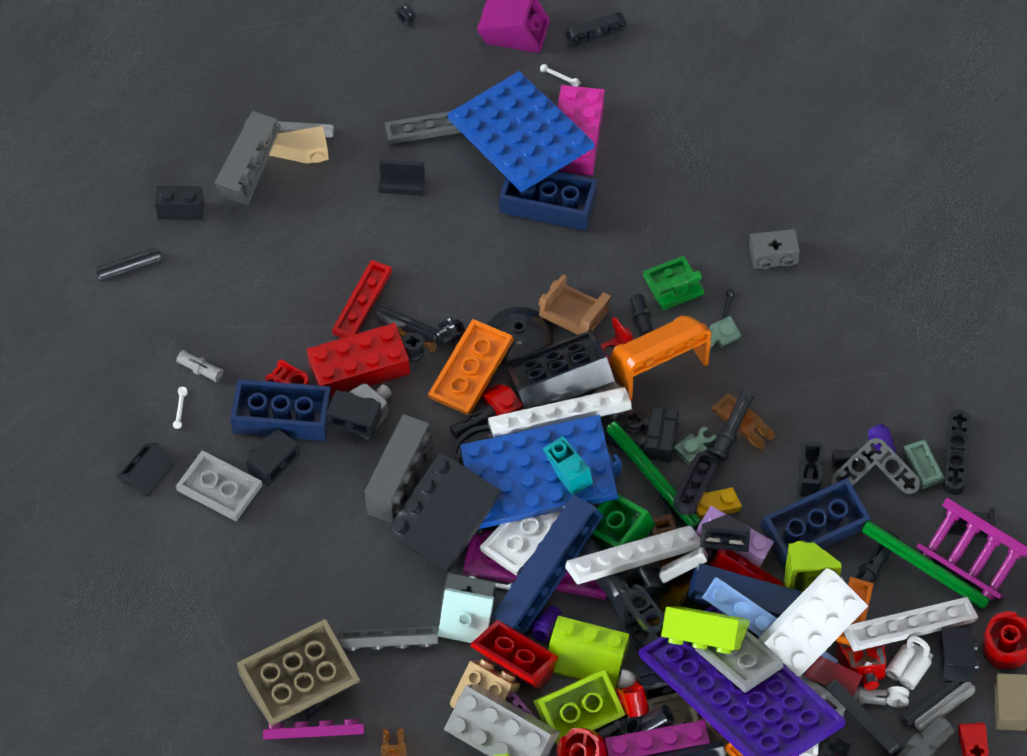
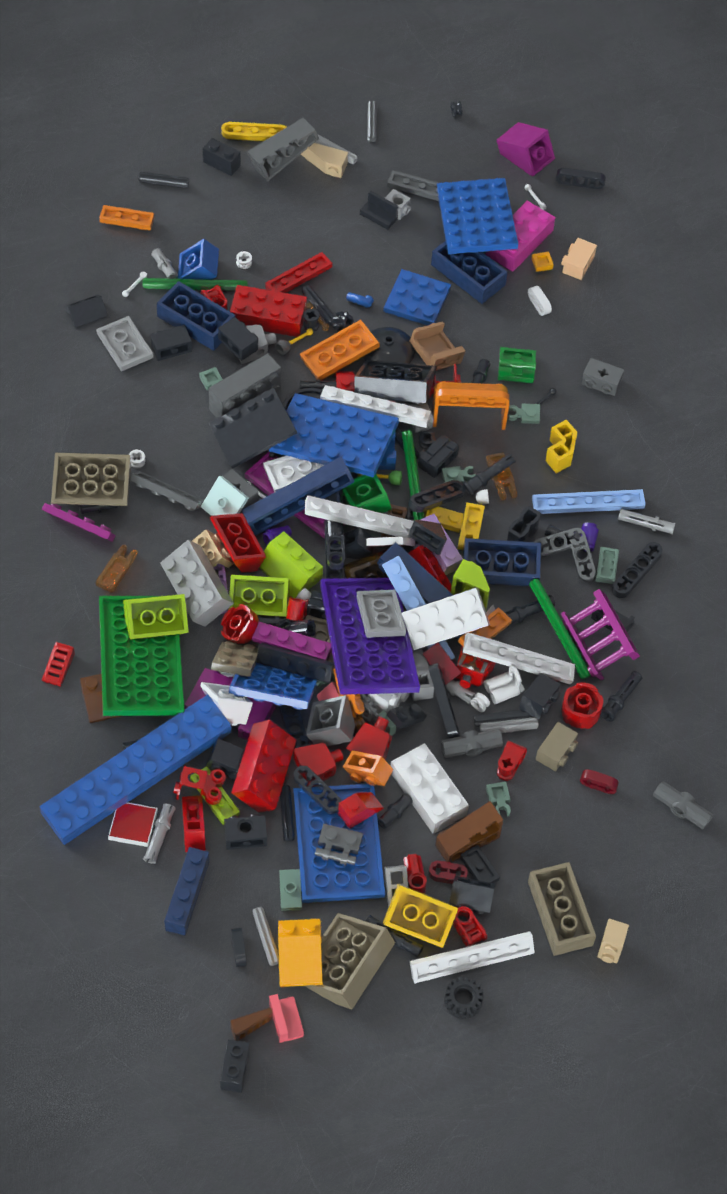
camera: 25 degrees right, 0 degrees up
teal slope [543,436,593,495] -> none
slope [661,606,750,654] -> none
none -> orange plate [99,205,154,231]
none -> white bush [129,450,145,468]
none -> green axle [143,278,248,291]
none -> blue slope [178,239,219,279]
none -> sand green plate [199,367,223,390]
none -> yellow plate [221,122,287,141]
none -> white bush [236,251,252,269]
none -> dark grey hinge [275,328,313,356]
none -> blue arm [346,292,374,308]
none -> bright green hinge [357,470,402,486]
none -> dark grey axle [367,101,377,142]
none -> blue plate [383,269,451,326]
none -> light grey brick [385,189,411,220]
none -> yellow plate [457,502,485,550]
none -> white hinge [476,489,489,505]
none -> white beam [528,286,552,316]
none -> light orange plate [532,252,554,272]
none -> light blue plate [532,489,645,514]
none -> yellow brick [545,419,577,473]
none -> light nougat brick [561,238,597,280]
none -> light grey pin [618,509,676,534]

